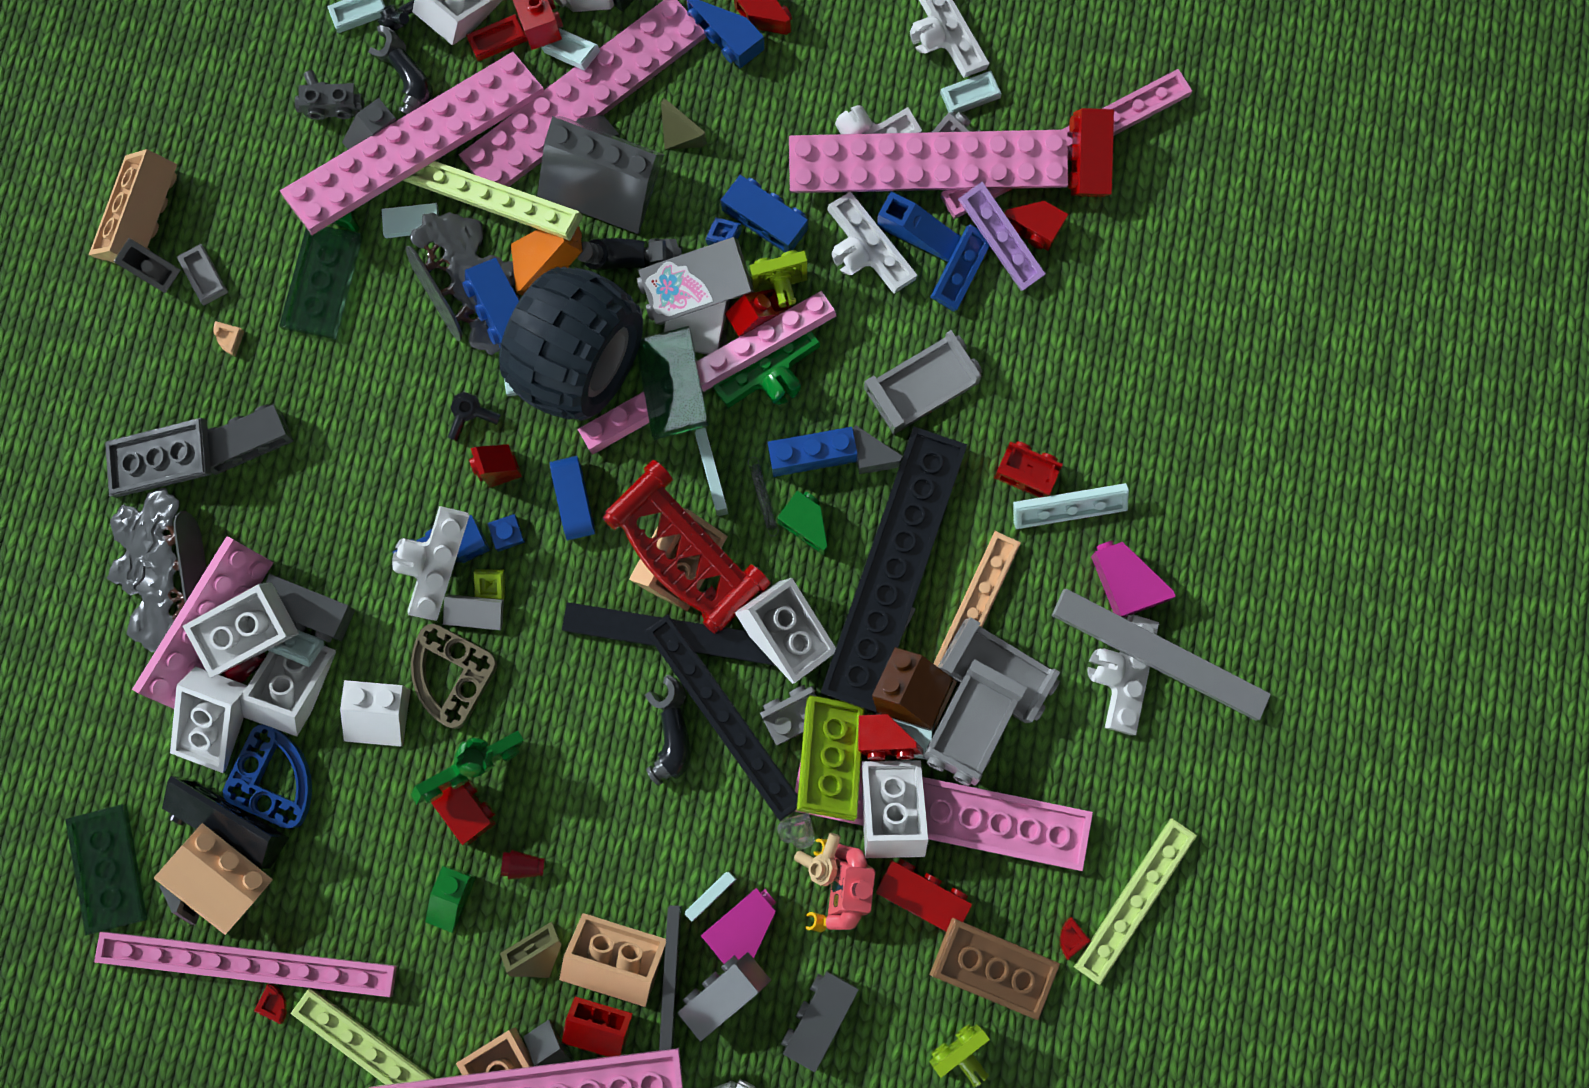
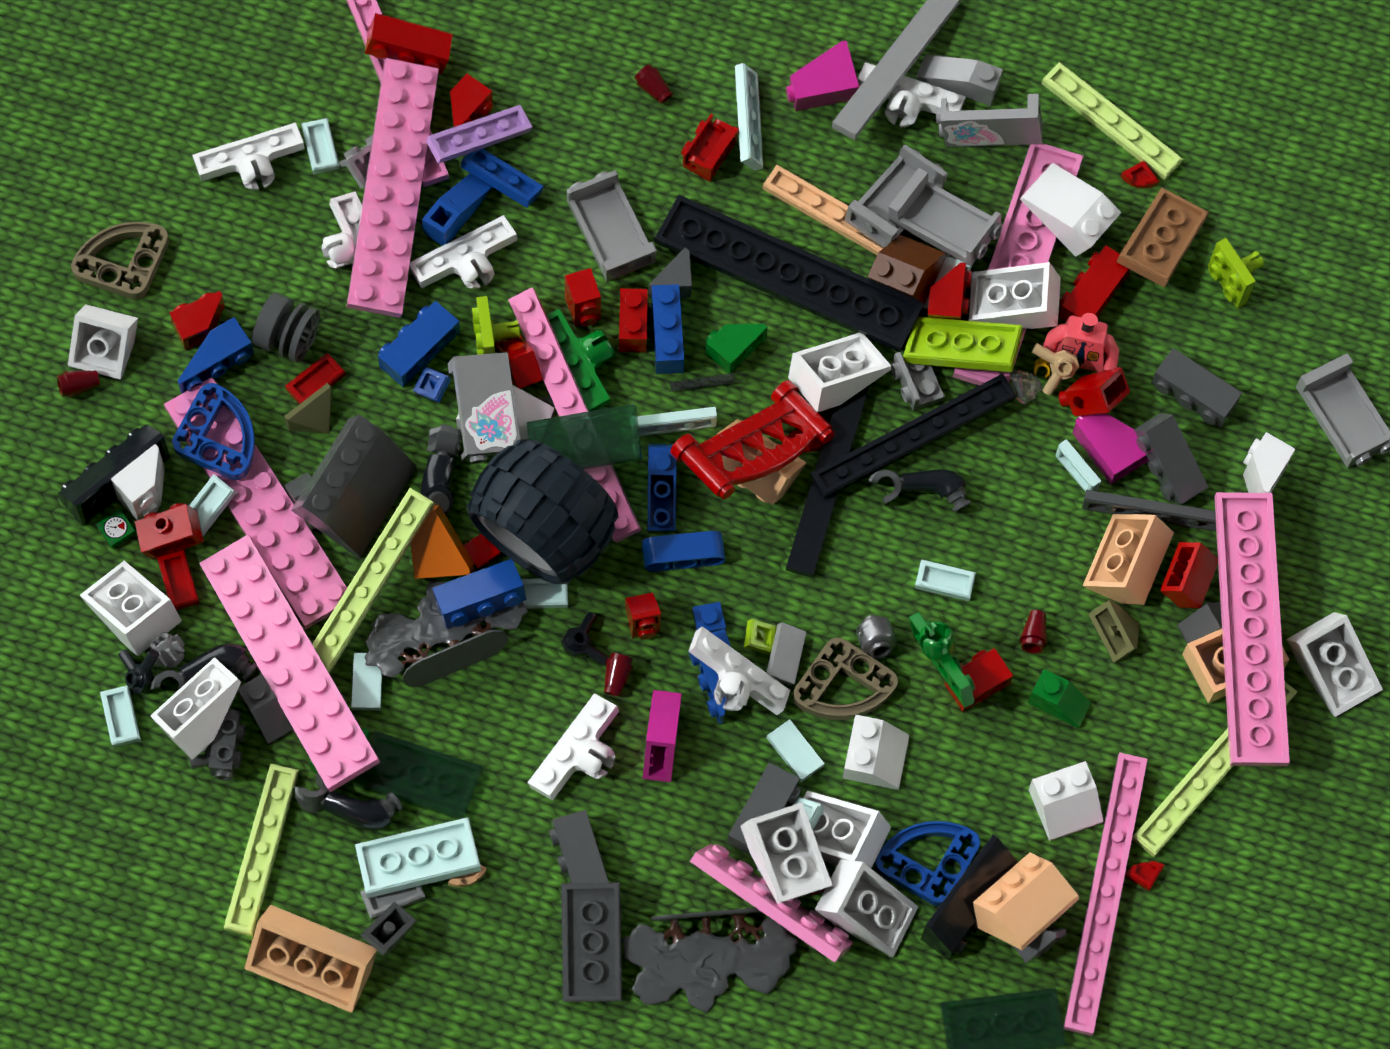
camera: 90 degrees left, 10 degrees down
none -> light grey gear [150,633,185,668]
none -> white slope [151,657,241,760]
none -> blue beam [172,383,255,480]
none -> yellowish green tile [224,764,299,937]
none -> dark grey wheel [252,292,321,363]
none -> red tile [285,353,346,404]
none -> black piece [295,773,402,831]
none -> light aqua tile [355,817,481,898]
none -> white plate [528,693,619,800]
none -> red brick [565,268,601,327]
none -> dark red cone [604,653,634,697]
none -> red brick [619,288,648,353]
none -> dark red cone [634,64,673,104]
none -> dark pink slope [643,690,682,782]
none -> blue slope [647,444,676,531]
none -> light aqua tile [767,719,824,782]
none -> flat silver head [856,615,897,659]
none -> light aqua tile [915,560,976,601]
none -> light grey slope [916,55,1003,106]
none -> light grey panel [936,94,1043,147]
none -> white slope [1020,163,1121,257]
none -> white slope [1028,761,1103,842]
none -> red torso [1059,367,1130,416]

